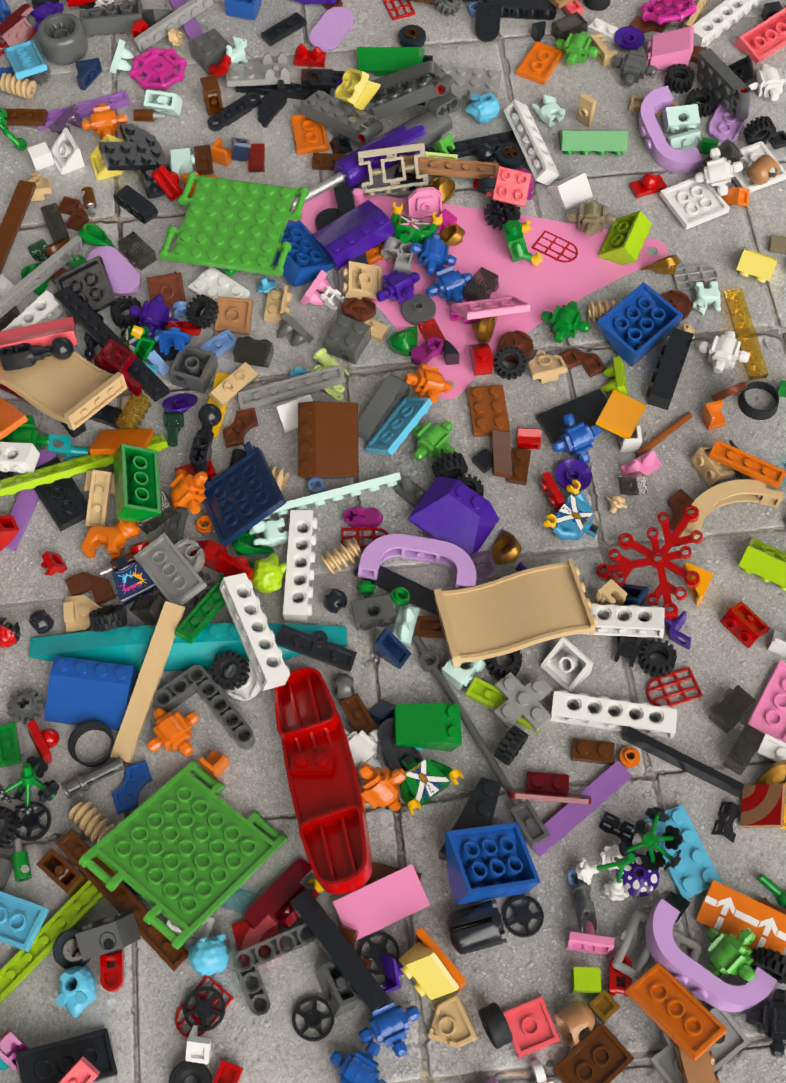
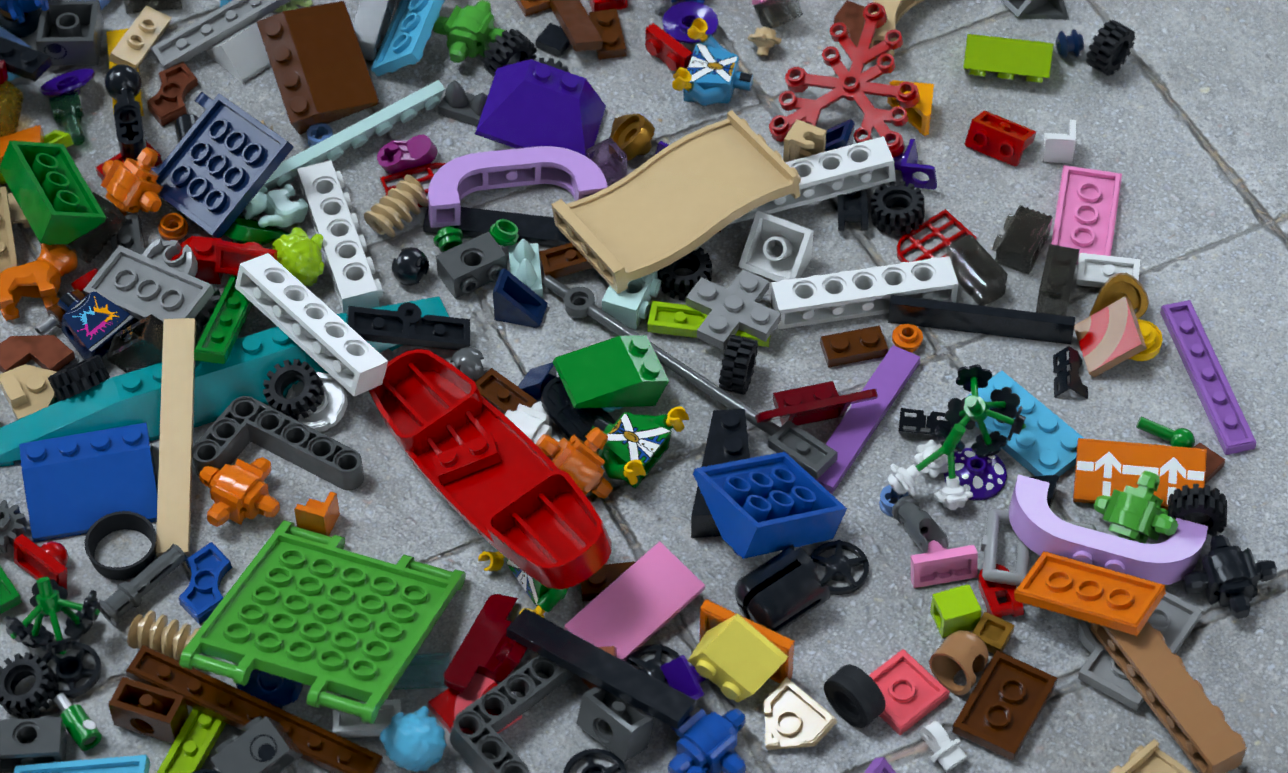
camera: 20 degrees left, 10 degrees down
none -> clear smoke brick [946,235,1008,306]

